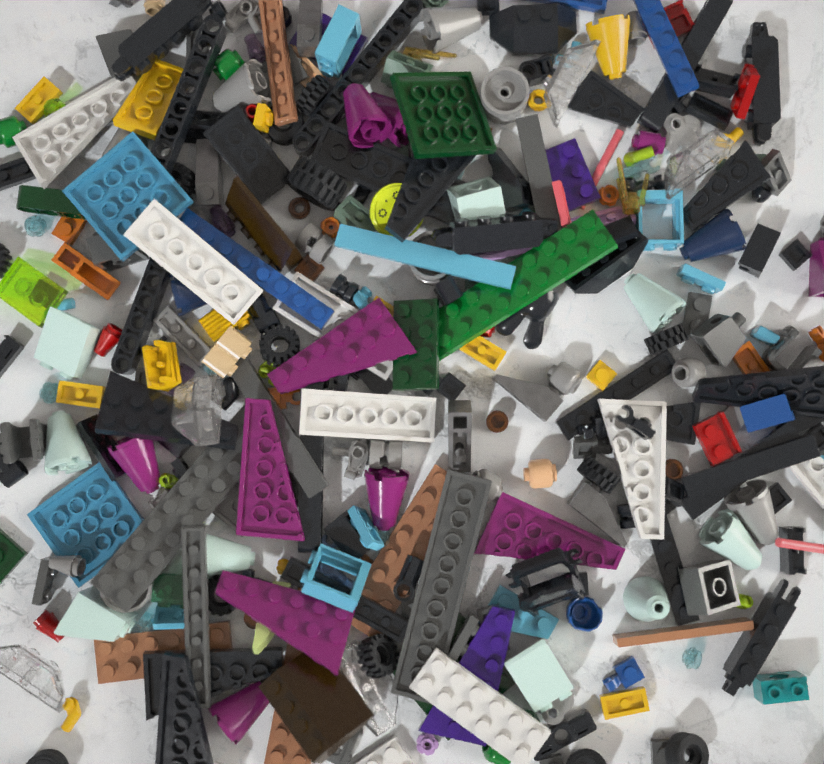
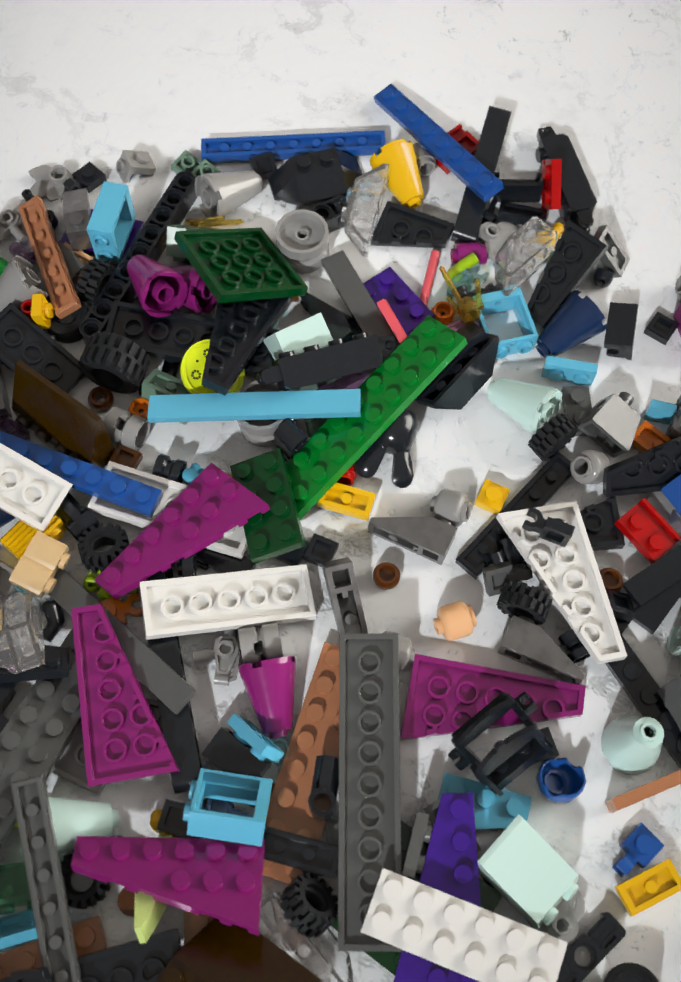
camera: 20 degrees left, 20 degrees down
yellow plate [527,89,550,112] -> none

